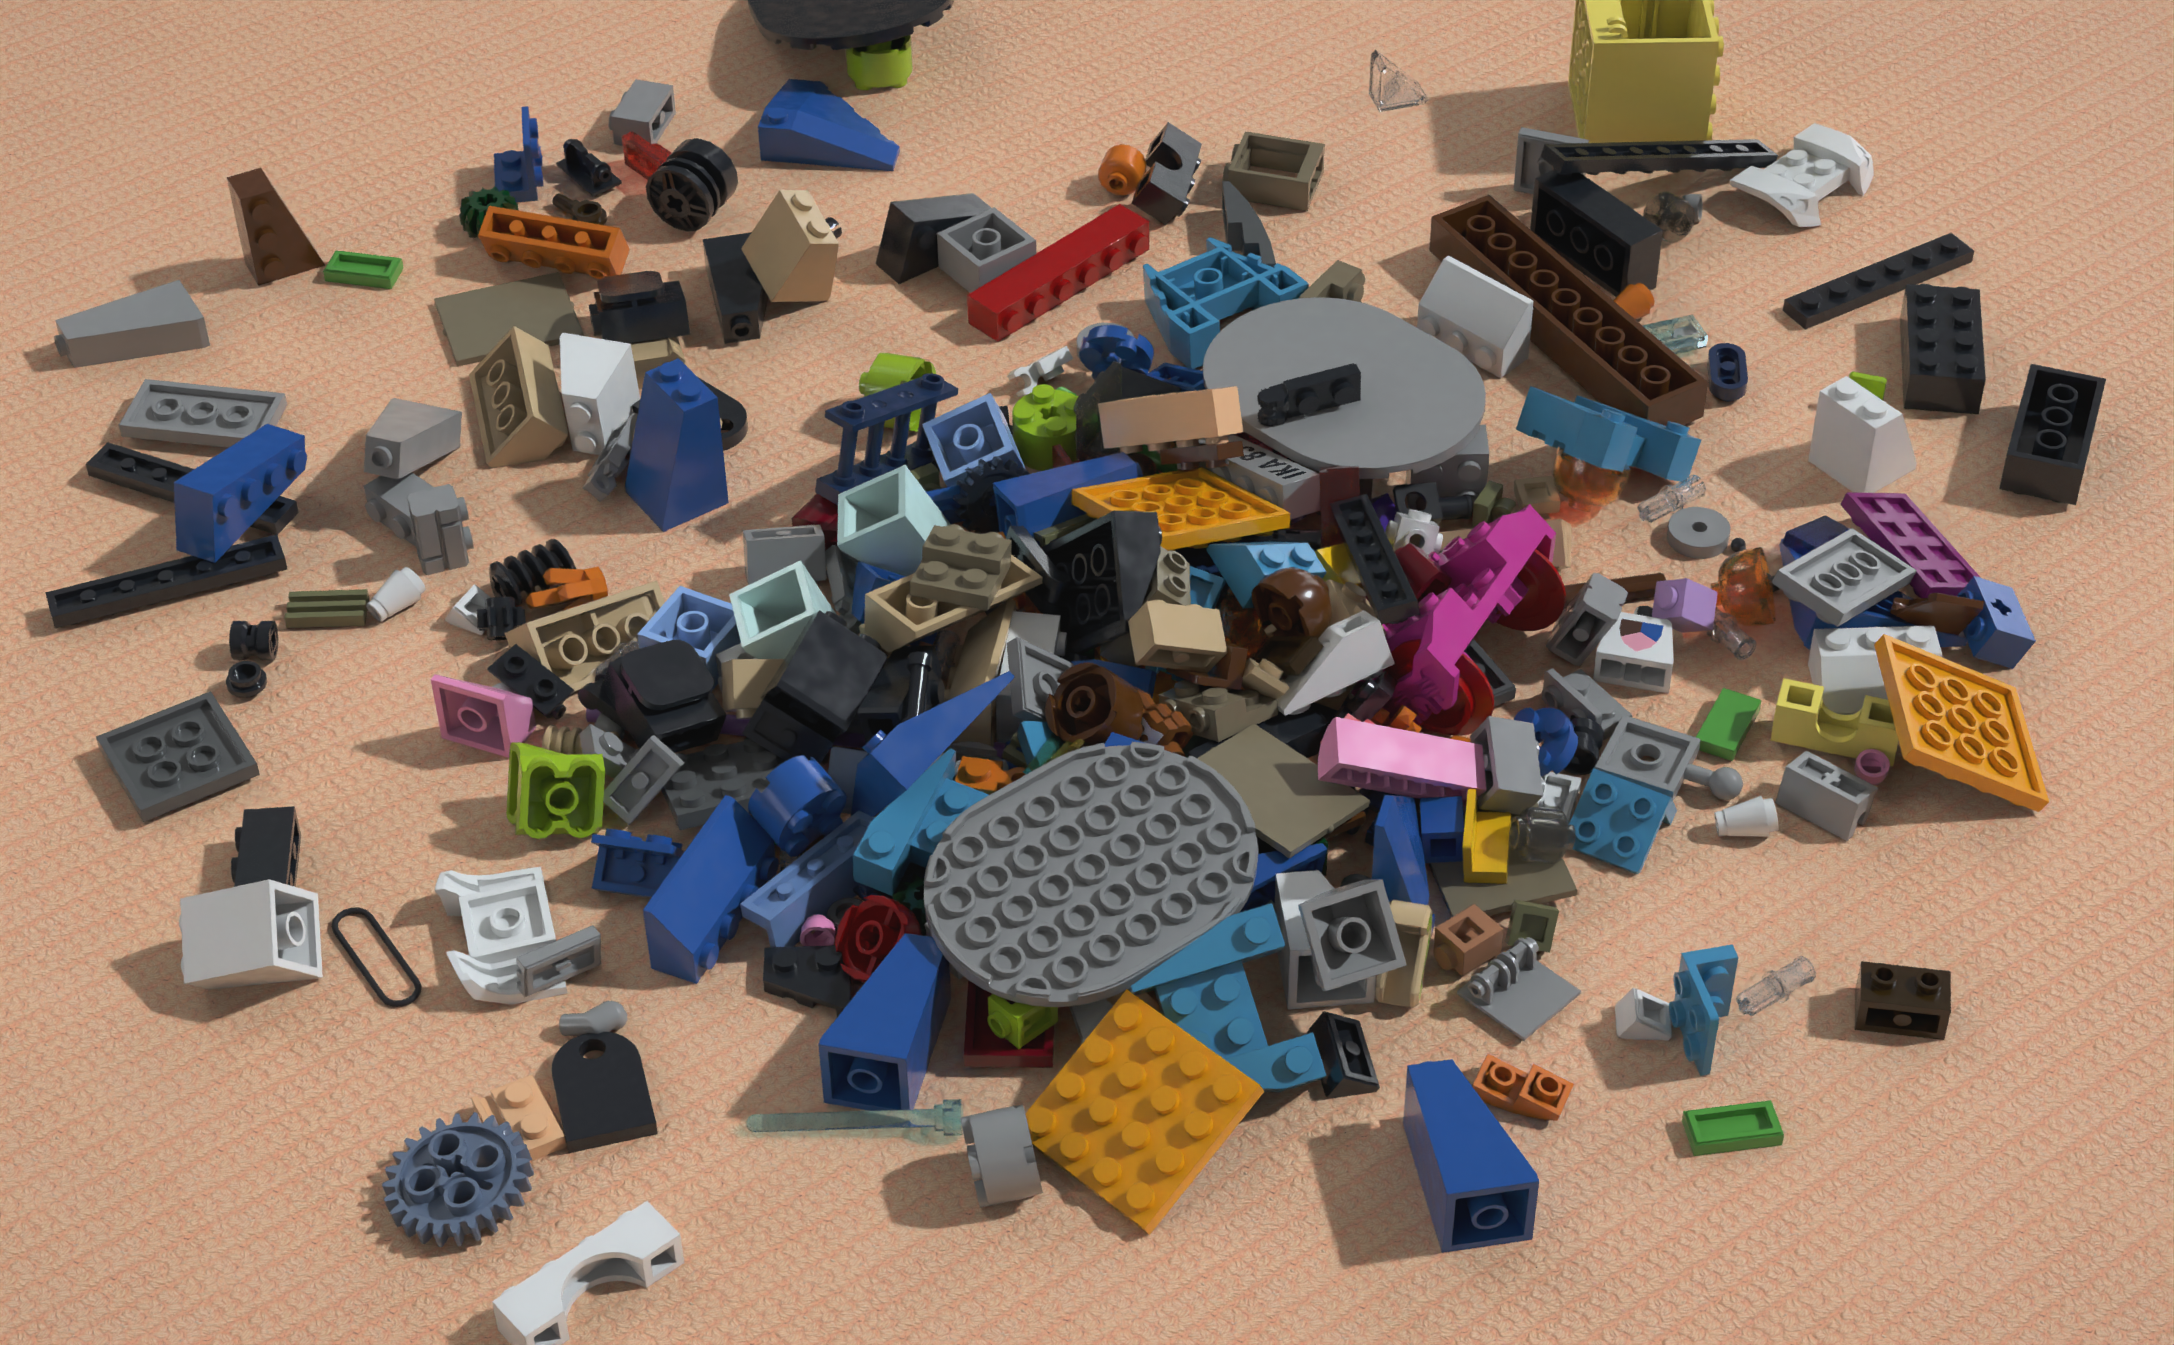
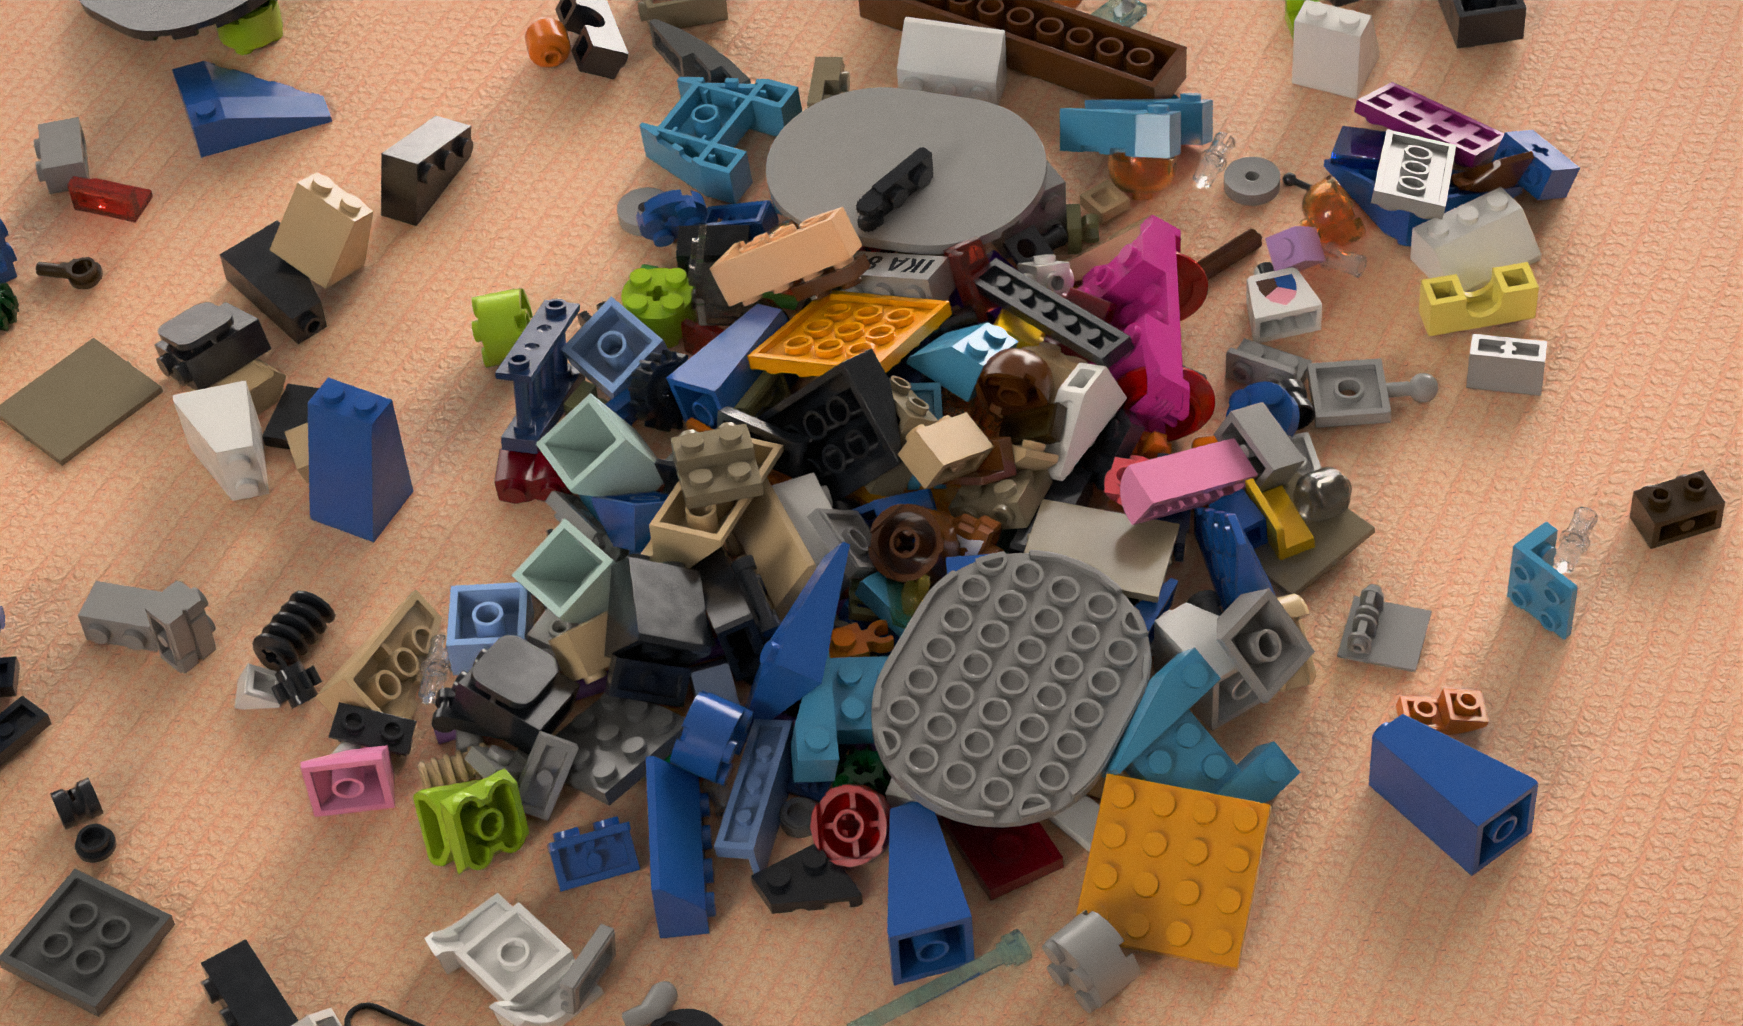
camera: 25 degrees left, 5 degrees up
olive tile [284,589,369,628] -> none
light grey slope [364,398,462,479] -> none
white cone [366,567,426,622] -> none
tan slope [469,326,568,468] -> none
orange brick [478,206,630,279] -> none
orange rock [525,566,608,611] -> none
black hinge [556,139,622,196] -> none
light grey hinge [583,413,638,502] -> none
black wheel [646,138,738,232] -> none
light grey brick [743,525,826,585] -> none
bright pink hinge [800,914,836,946] -> none
light grey brick [937,207,1036,293] -> none
red brick [967,204,1150,342] -> none
lime bracket [987,994,1058,1049] -> none
white plate [1007,346,1073,397] -> none
black slope [1307,1011,1380,1098] -> none
nougat brick [1433,904,1503,976] -> none
olive tile [1505,900,1559,953] -> none
light grey brick [1546,573,1628,666] -> none
dark azure bracket [1562,768,1677,874] -> none
white slope [1615,988,1672,1041] -> none
bright green tile [1682,1100,1784,1156] -> none
bright green tile [1696,688,1762,761] -> none
dark blue plate [1707,343,1748,402] -> none
white cone [1714,796,1779,837] -> none
bright pink hinge [1854,749,1890,785] -> none
light orange plate [1874,634,2049,812] -> none

